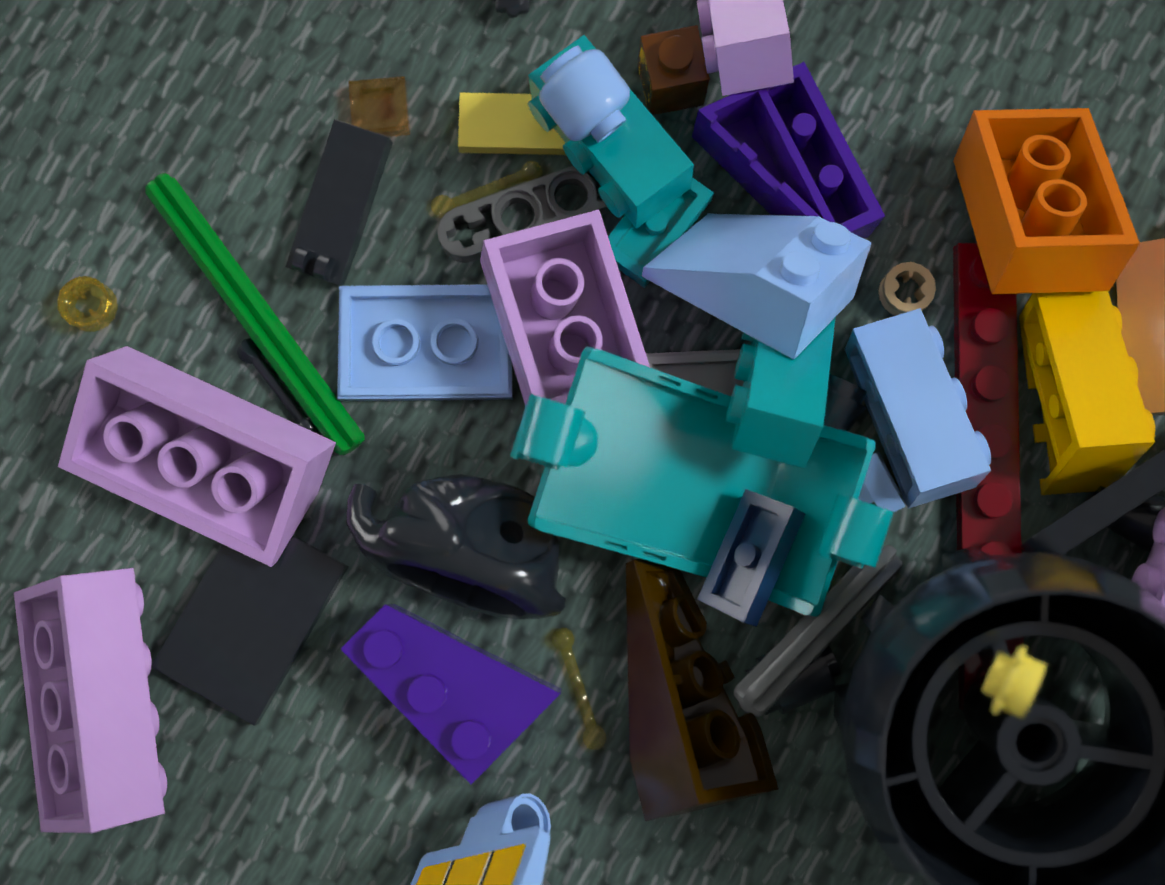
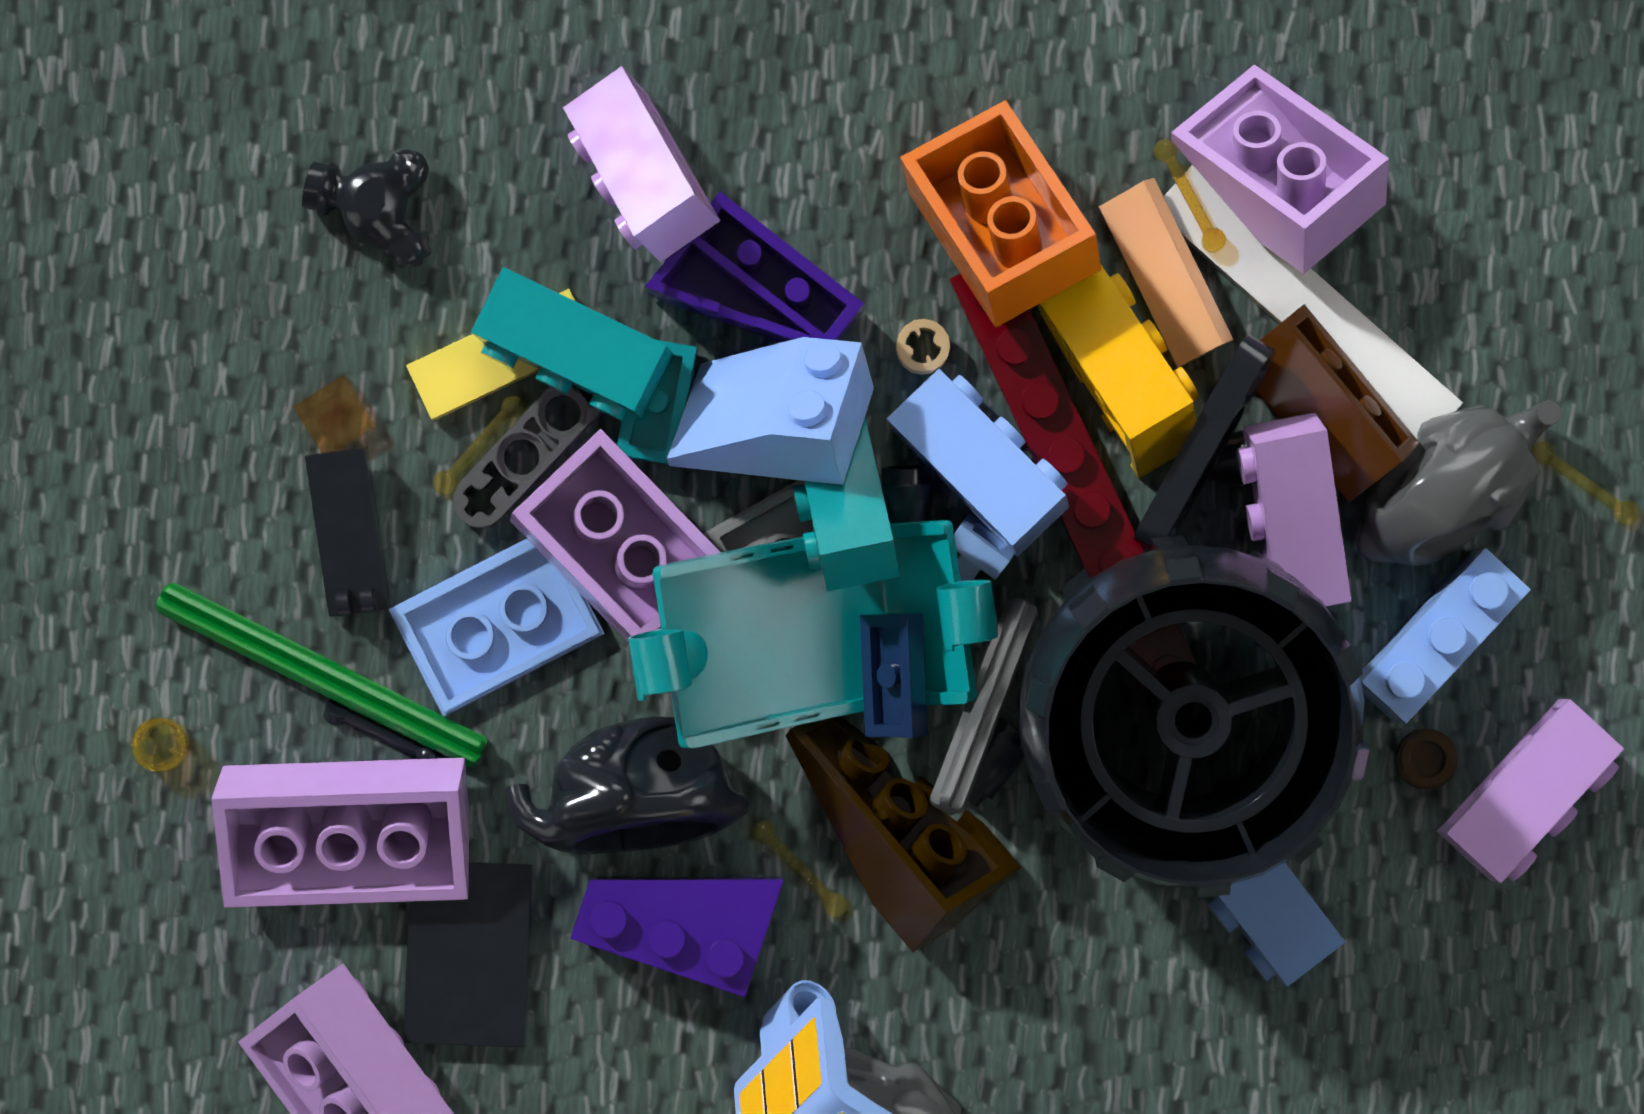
camera: 25 degrees left, 5 degrees up
light blue head [539,46,630,143] -> none
reddish brown brick [638,25,710,115] -> none
light yellow plate [981,646,1046,719] -> none

